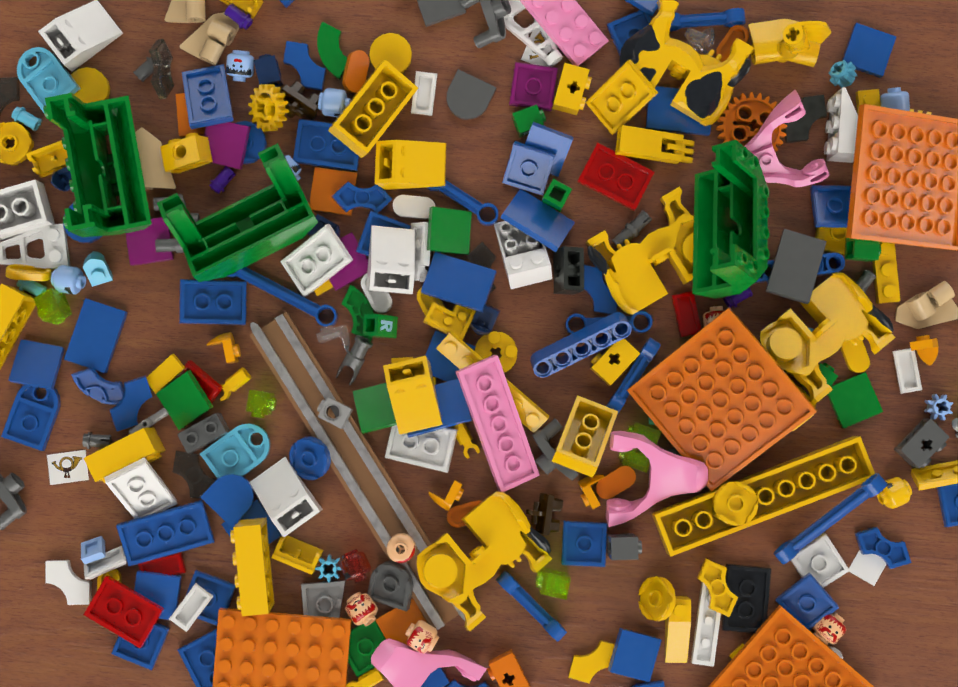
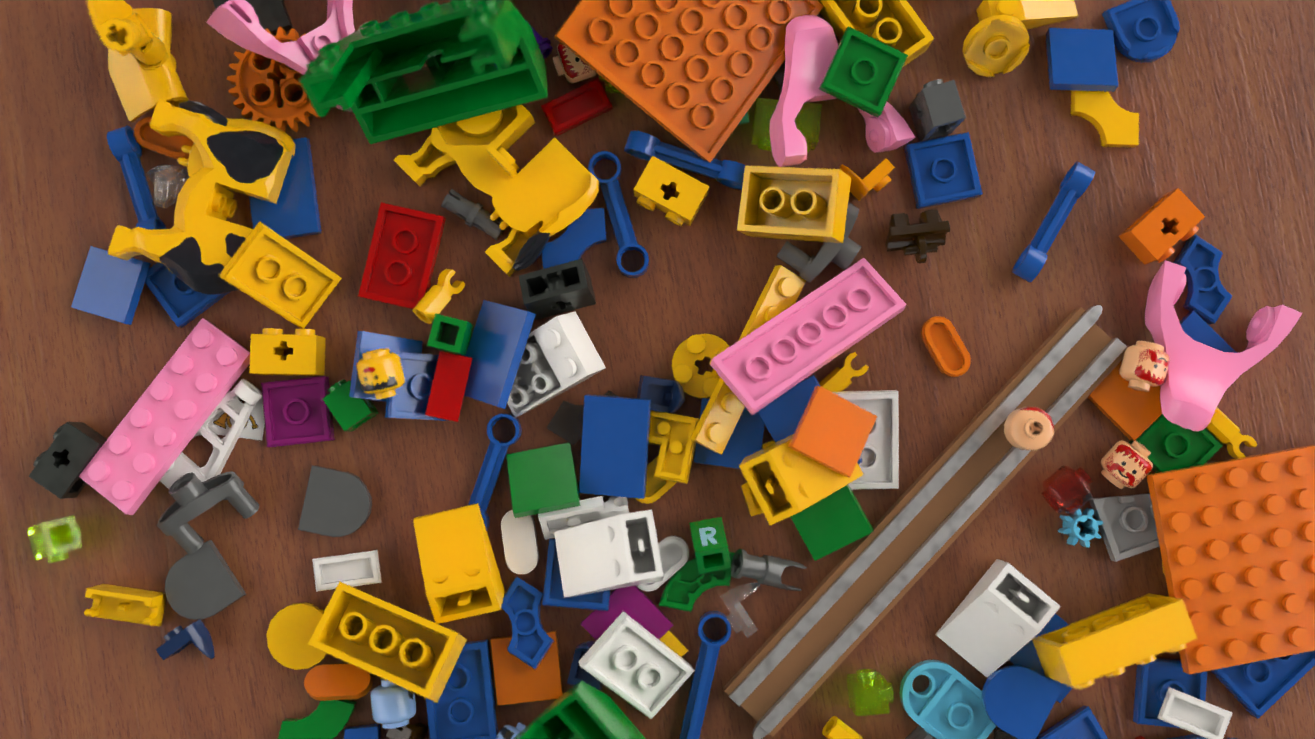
camera: 100 degrees left, 0 degrees up
yellow hinge [271,535,324,575] -> none
blue tile [289,437,331,480] -> none
light grey brick [317,397,353,429] -> none
dark grey tile [368,561,413,611] -> none
yellow animal [416,491,552,631] -> none
light orange plate [428,480,464,511] -> none
blue beam [530,312,632,378] -> none
clear neon green brick [535,567,571,600] -> none
orange tile [595,466,636,499] -> none
yellow hinge [615,125,695,164] -> none
none -> yellow head [356,348,405,399]
none -> yellow bar [412,269,465,324]
none -> red tile [425,351,473,423]
none -> orange tile [788,386,877,477]
none -> green tile [819,26,908,118]

